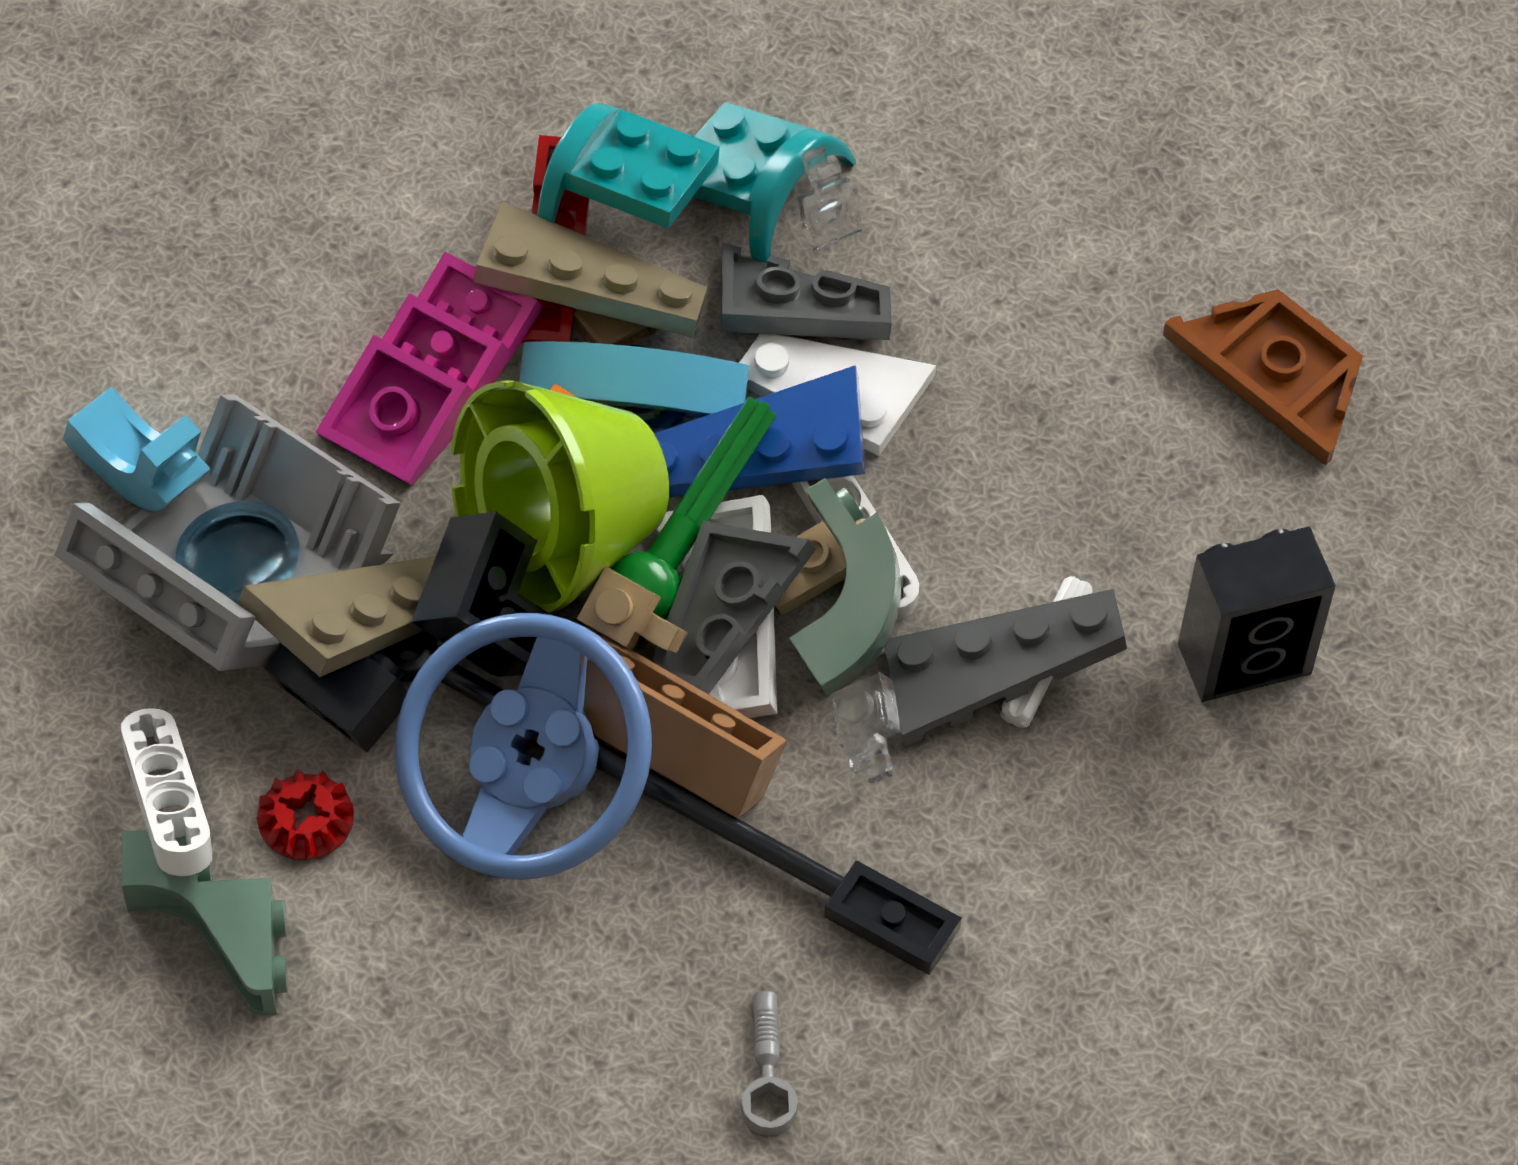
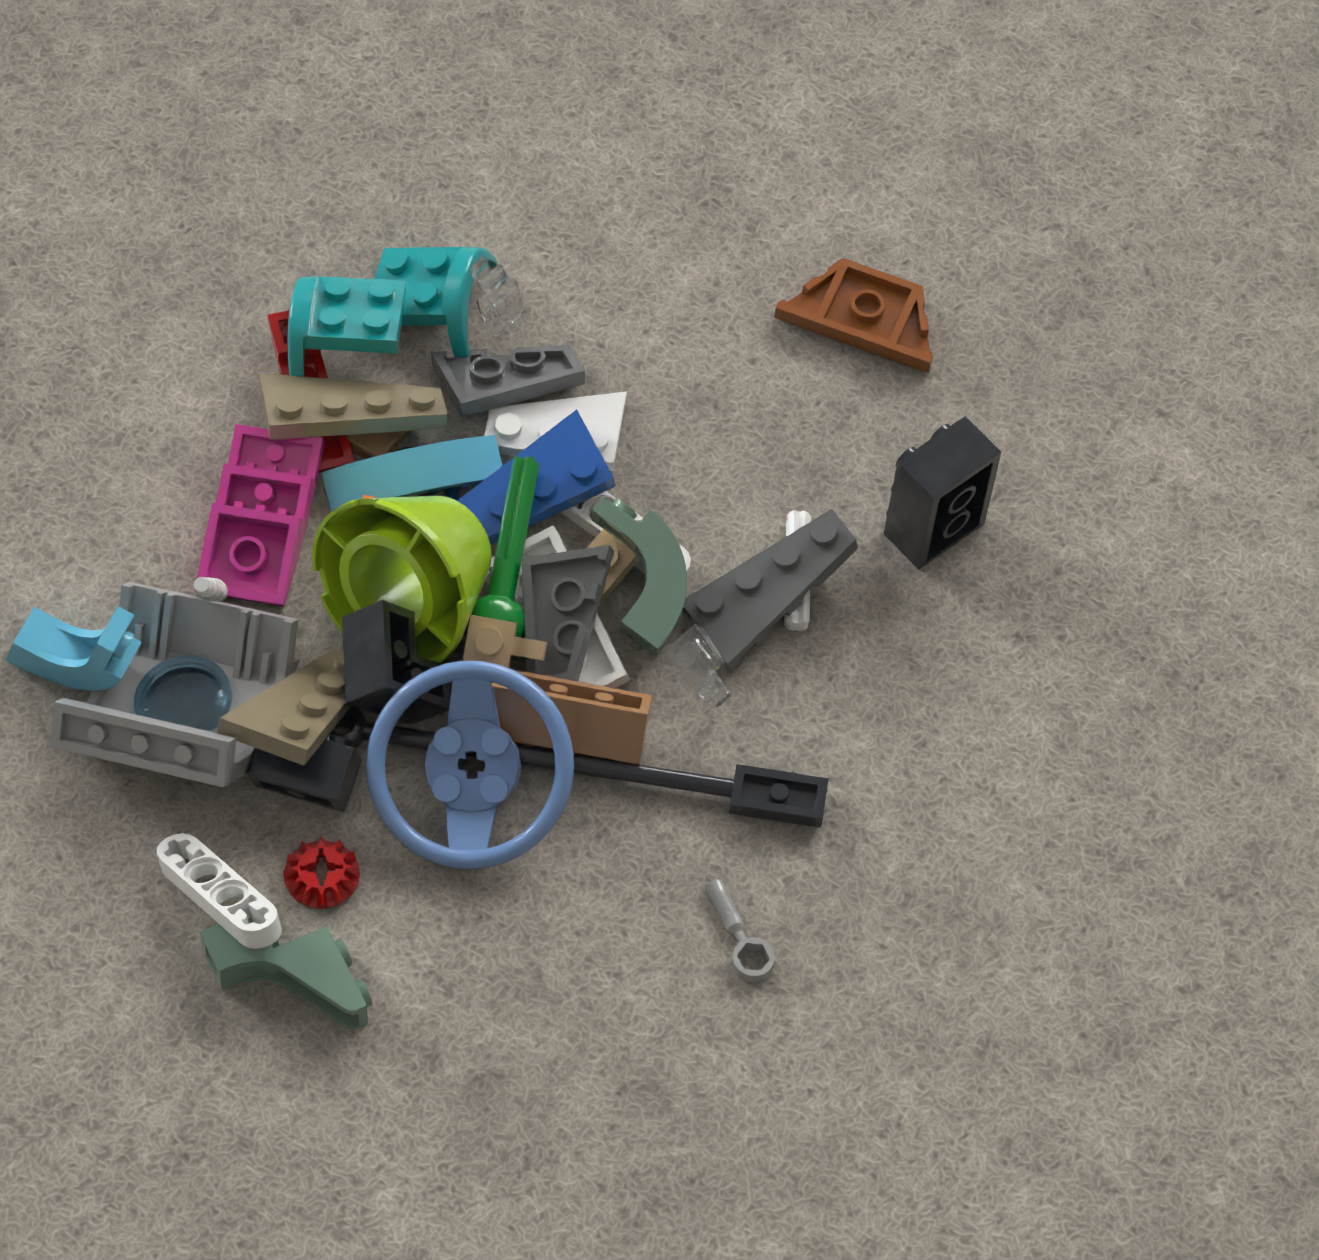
camera: 25 degrees left, 0 degrees up
none -> white animal [193,577,228,602]

